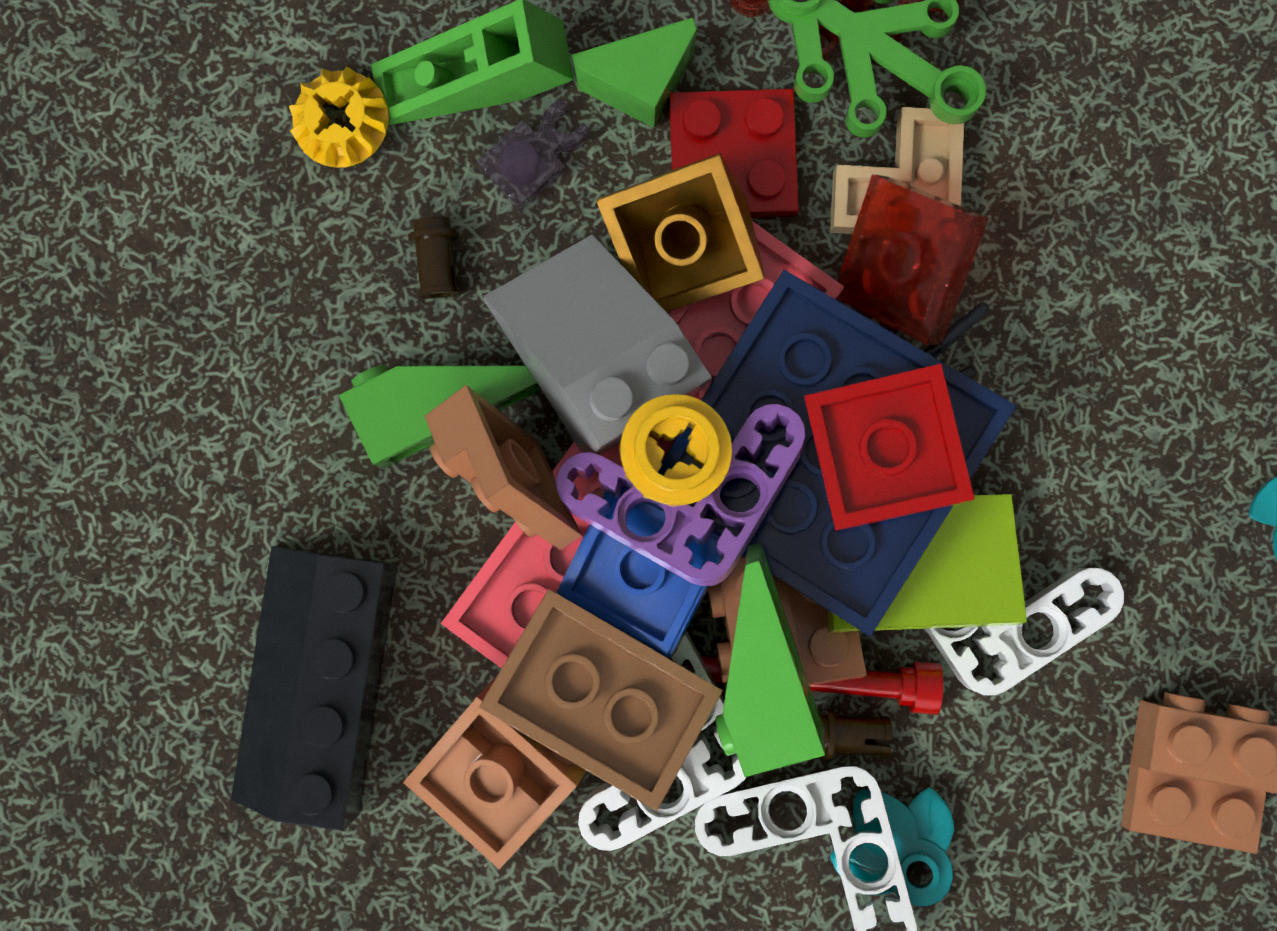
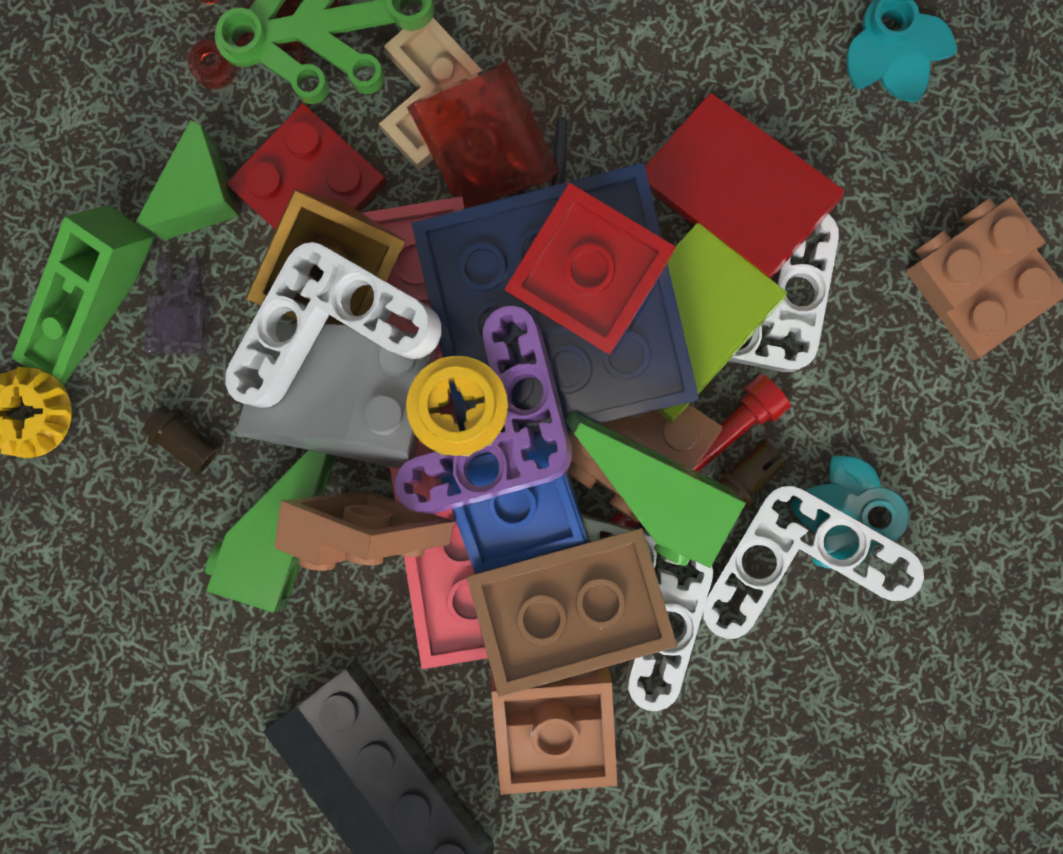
camera: 45 degrees left, 0 degrees up
none -> white beam [225,242,441,408]
none -> red tile [645,93,845,279]

